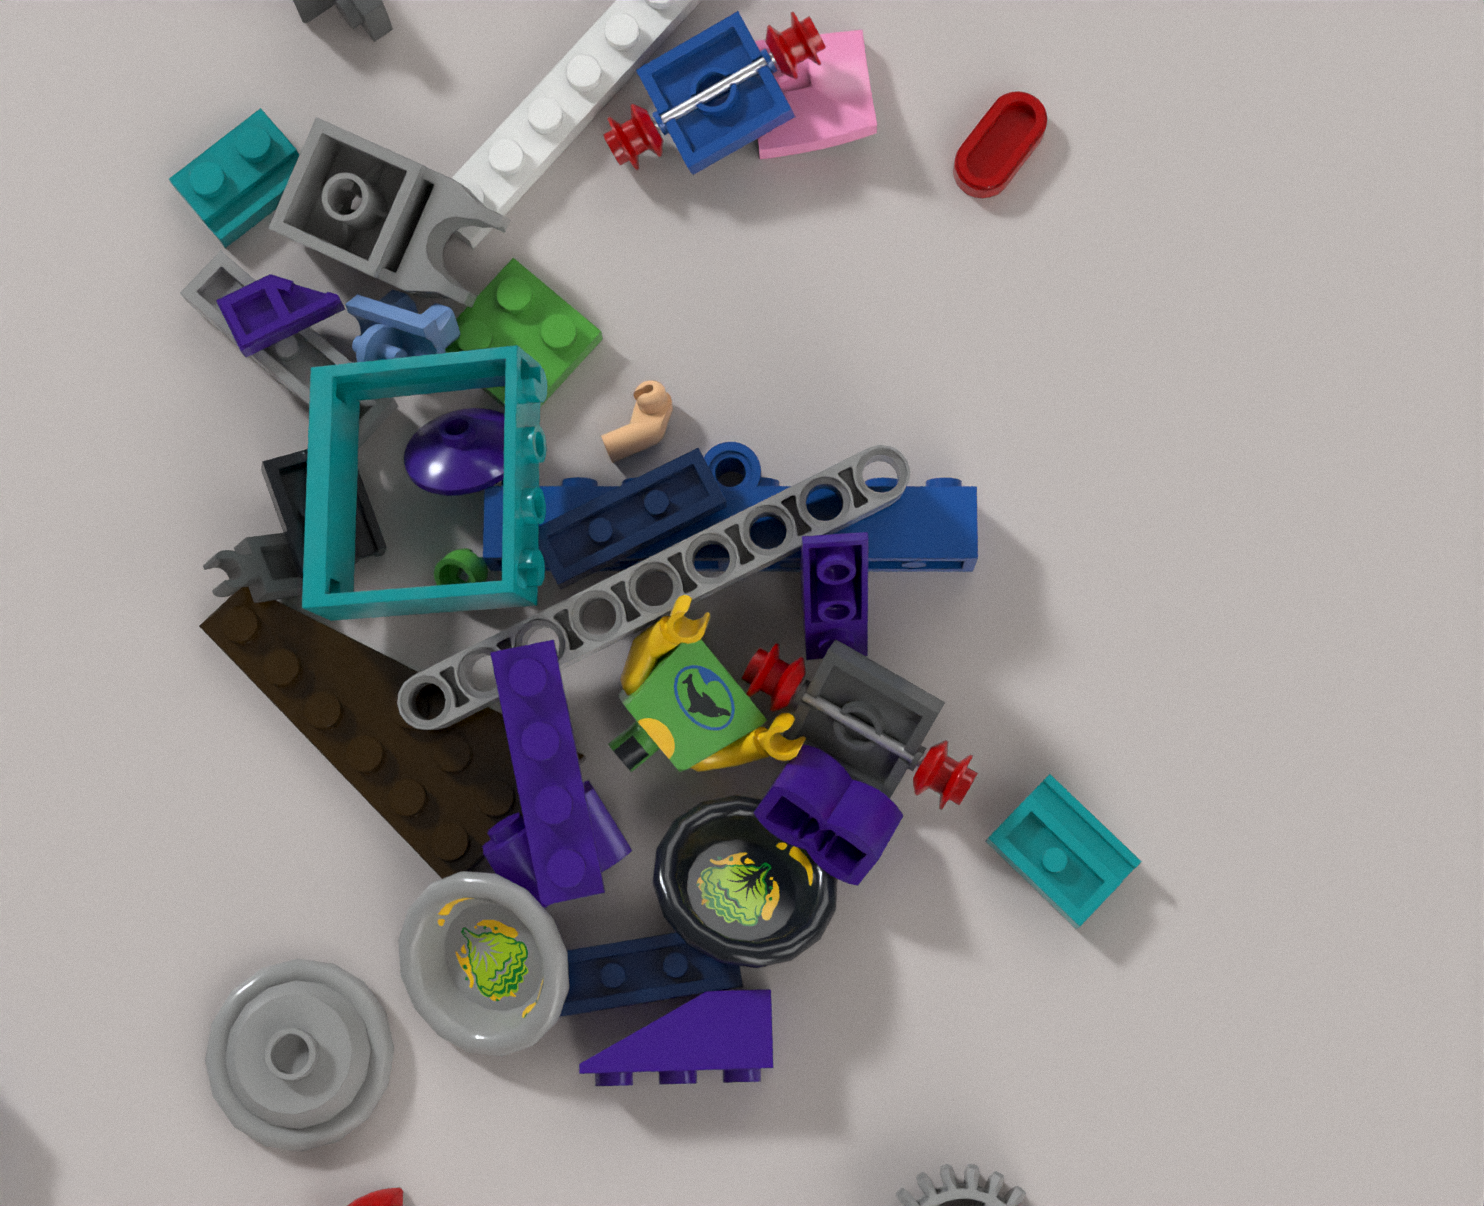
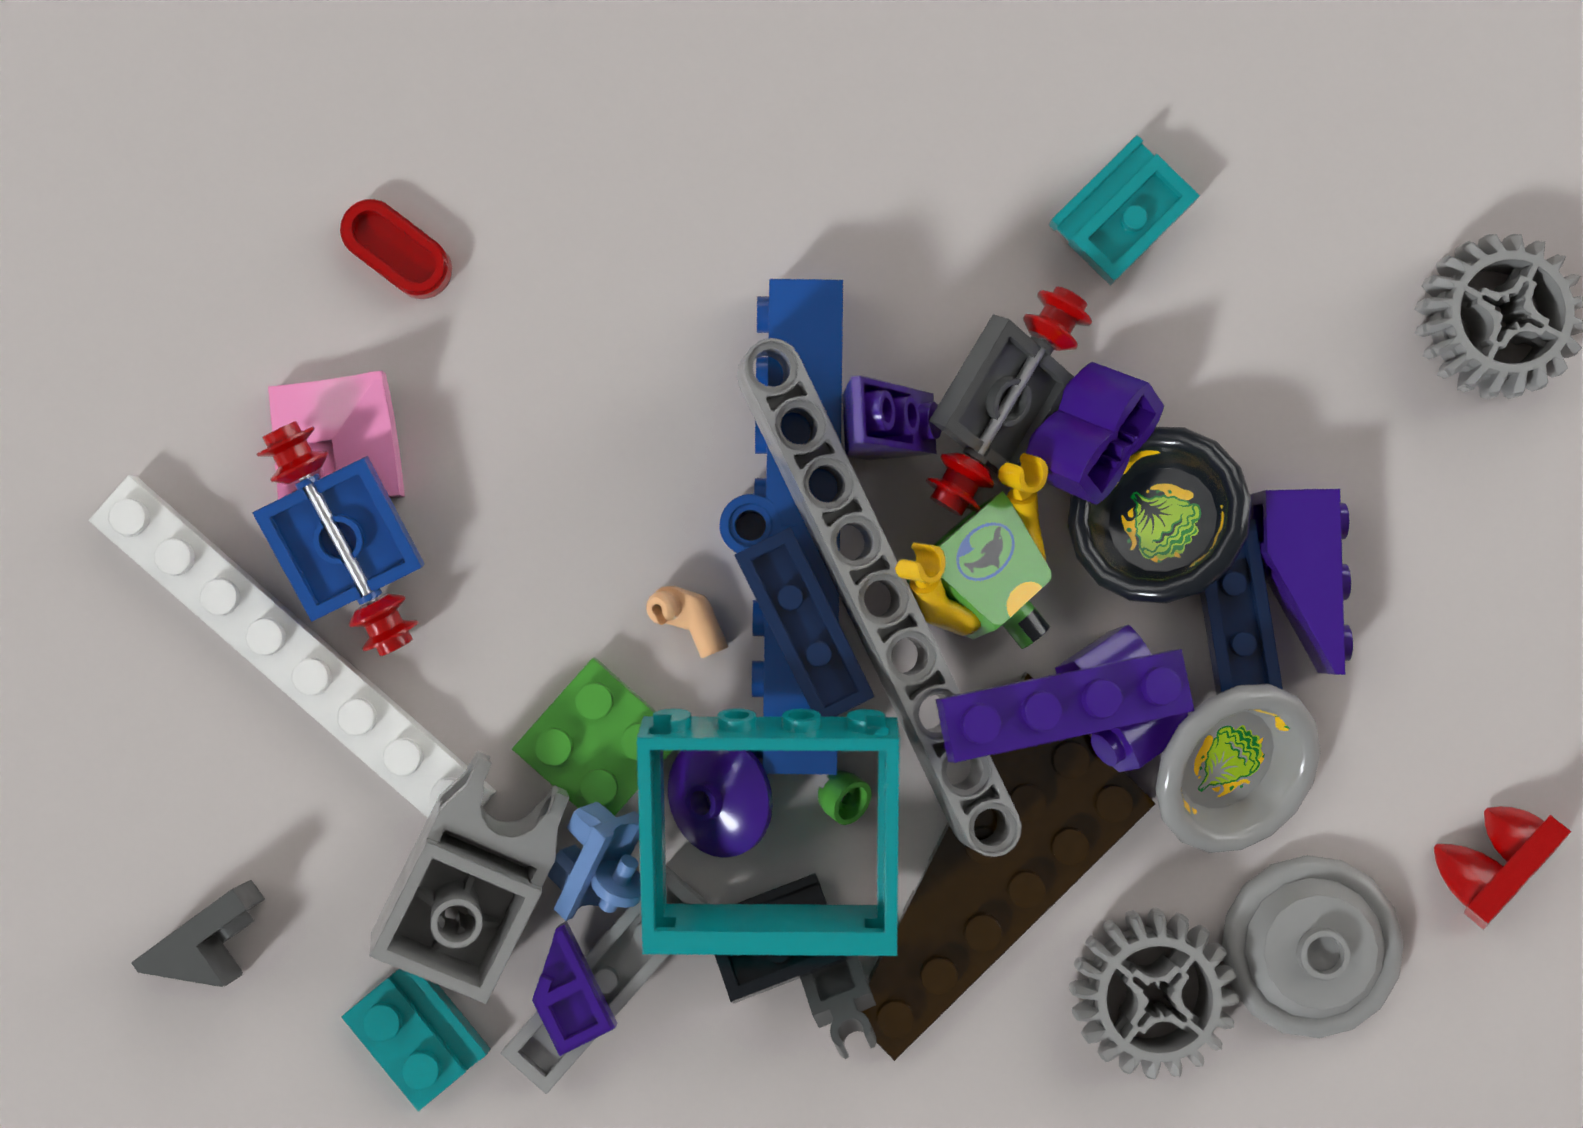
camera: 90 degrees left, 10 degrees up
none -> light grey gear [1069,908,1239,1079]

